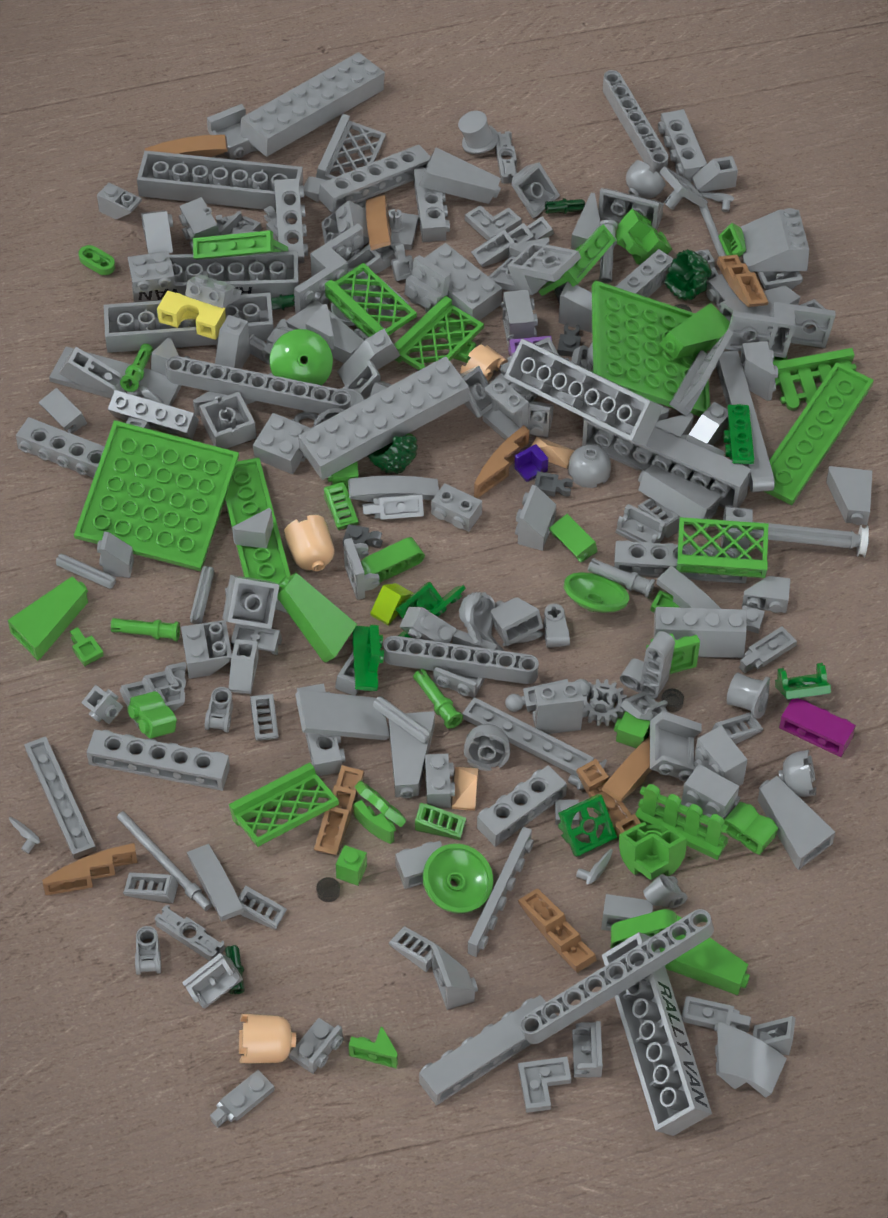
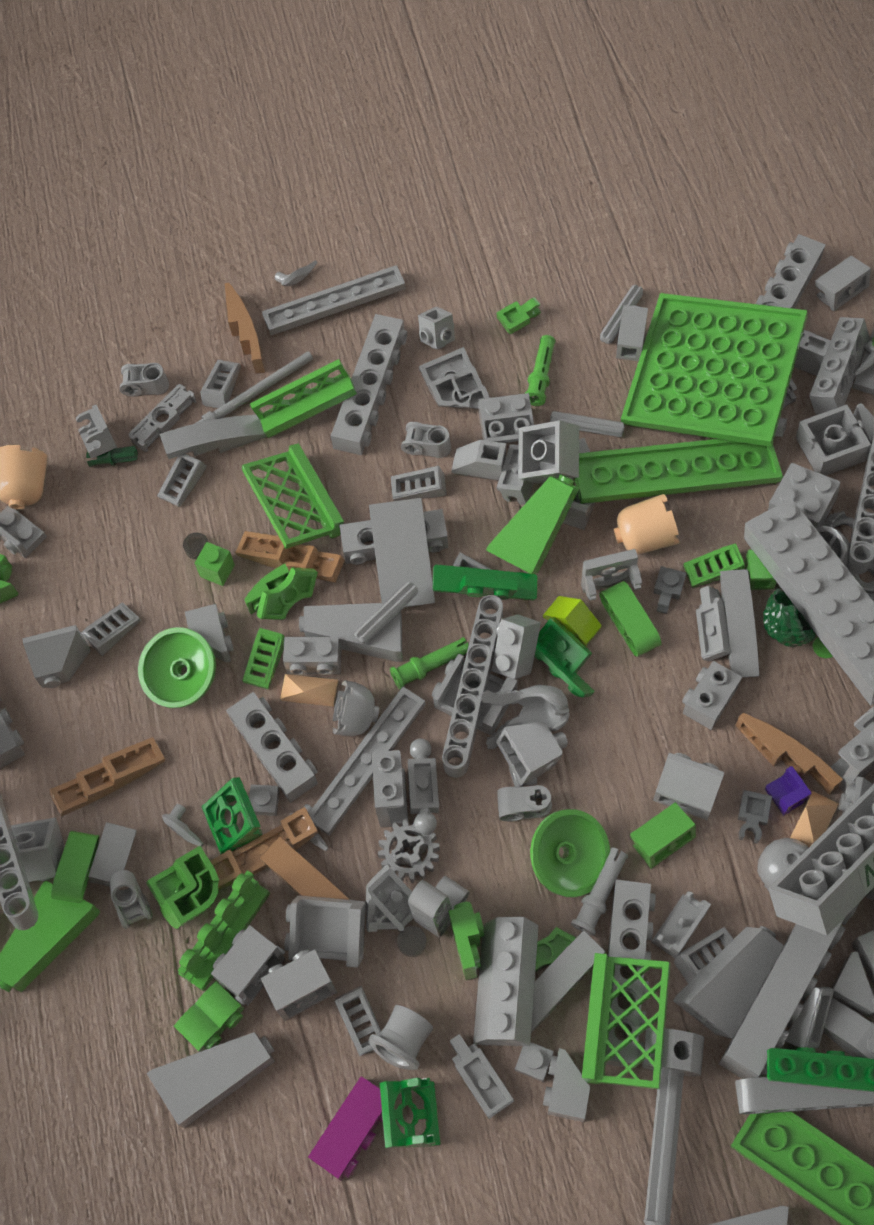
camera: 100 degrees right, 10 degrees up
bright green slope [8,576,88,661] -> none
bright green brick [128,691,177,739] -> none
light grey slope [232,508,274,548] -> none
light grey plate [468,827,534,957] -> none
bright green brick [614,711,650,748] -> none
light grey cylinder [778,750,816,797] -> none
none -> bright green fence [250,359,357,438]

